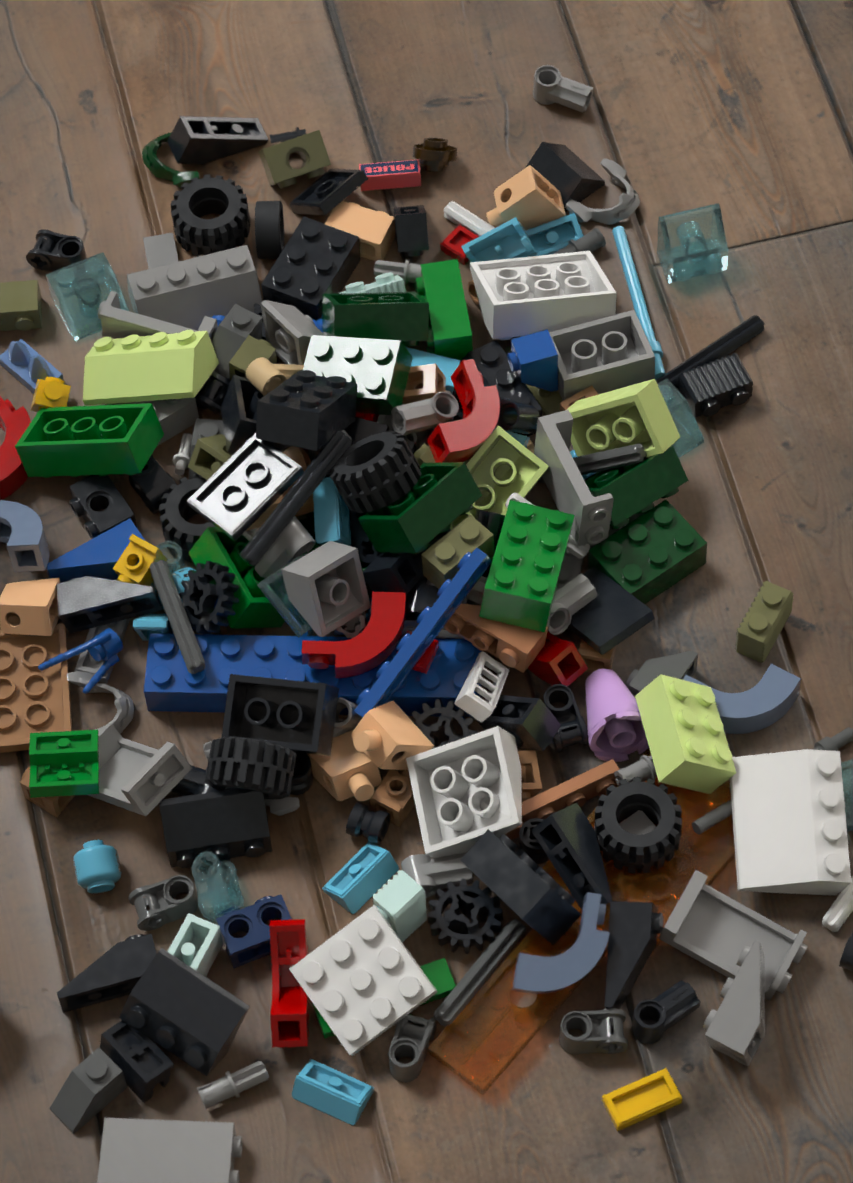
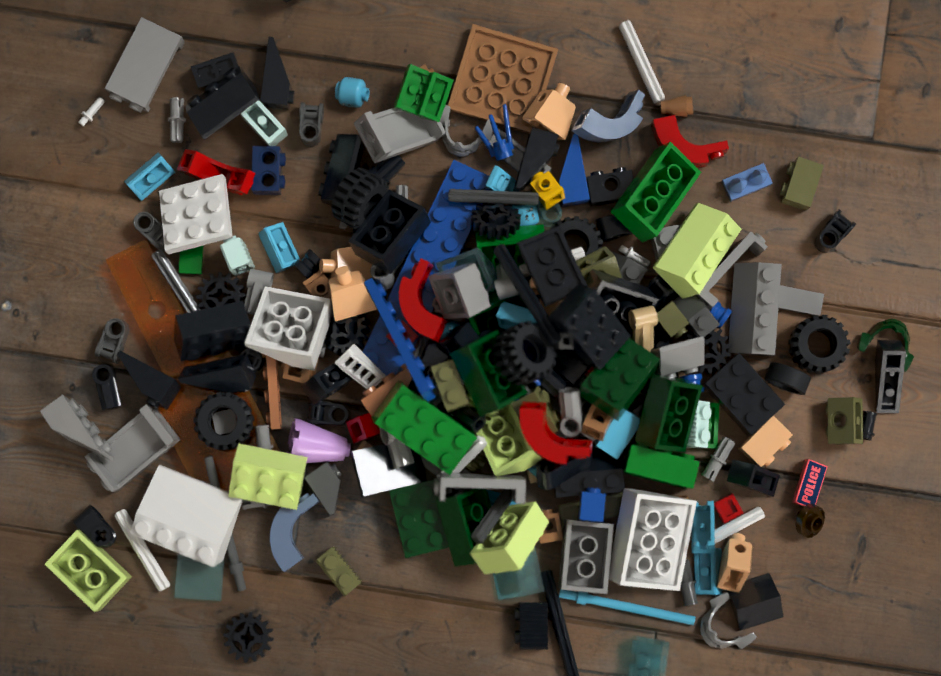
camera: 105 degrees right, 25 degrees up
yellow brick [31,377,71,412] -> none
clear light blue slope [46,252,129,342] -> none
dark grey slope [50,1048,127,1134] -> none
clear light blue piece [192,851,244,923] -> none
black tile [289,169,368,215] -> none
sand blue arch [512,892,610,994] -> none
light grey piece [533,65,593,113] -> none
yellow tile [602,1068,682,1131] -> none

